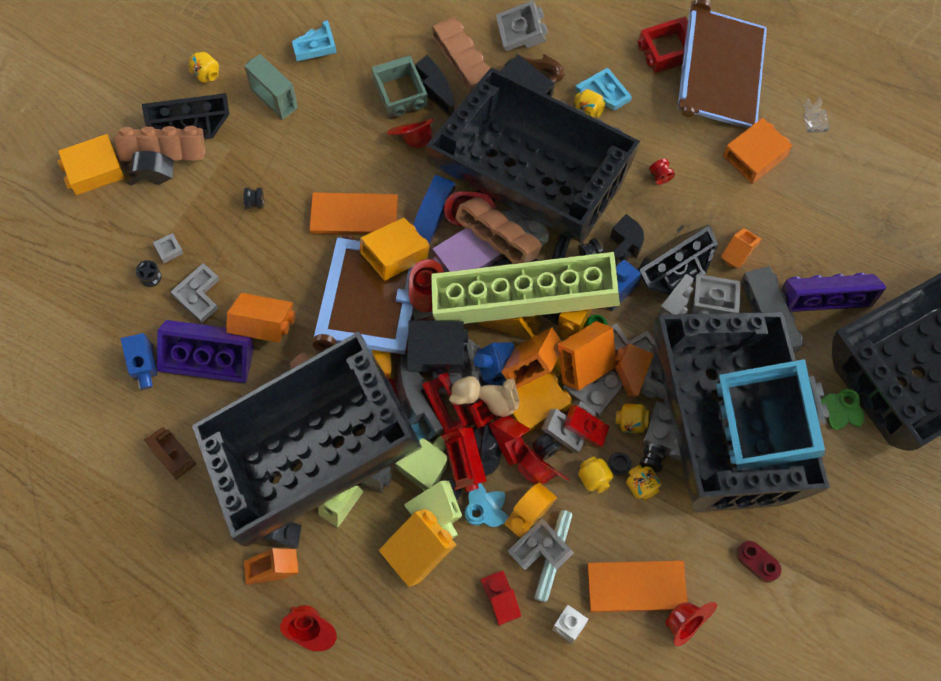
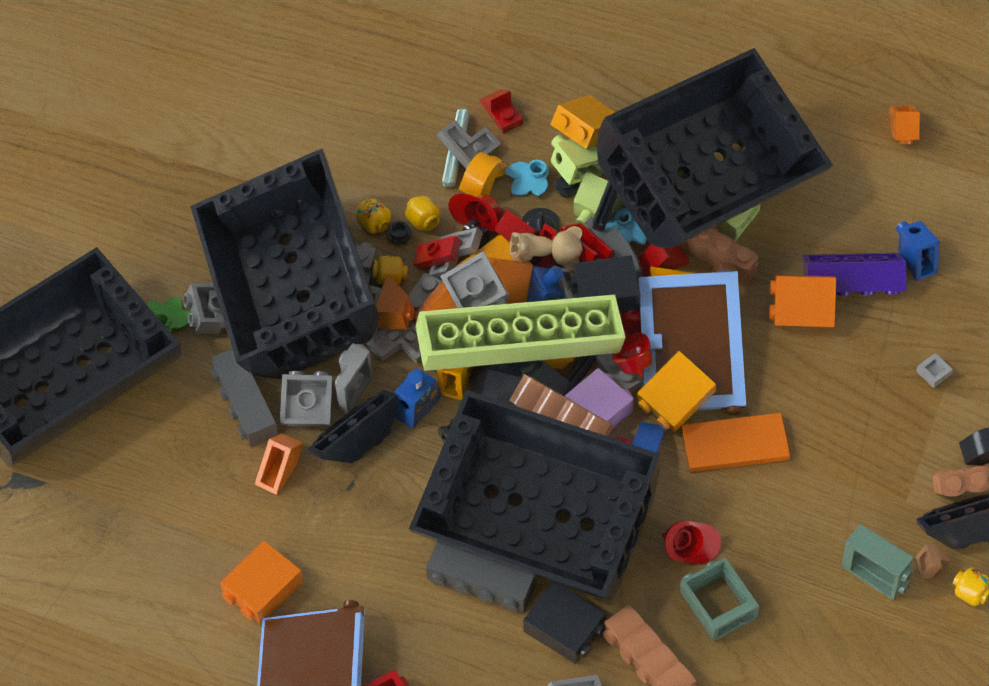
camera: 175 degrees right, 10 degrees down
black wheel [136,260,162,287] -> none
reddish brown hinge [144,427,197,480] -> none
light grey plate [171,263,220,323] -> none
black wheel [244,187,264,209] -> none
red piece [280,605,337,652] -> none
medium azure wing [292,20,337,61] -> none
black slope [415,55,454,117] -> none
red window [441,427,487,492] -> none
reddish brown piece [516,54,565,83] -> none
white brick [552,605,588,644] -> none
yellow head [573,89,605,118] -> none
medium azure wing [575,68,632,111] -> none
orange tile [587,561,687,613] -> none
black brick [610,214,644,266] -> none
black wheel [639,446,667,472] -> none
red wheel [649,159,675,185] -> none
red piece [665,602,717,647] -> none
medium azure window [716,359,825,471] -> none
dark red plate [737,541,782,583] -> none
dark purple slope [781,273,886,312] -> none
clear plate [804,97,830,133] -> none
none -> light grey plate [440,251,511,308]
none -> black axle [592,180,618,231]
none -> orange slope [889,105,920,144]
none -> medium nougat tile [916,543,950,579]

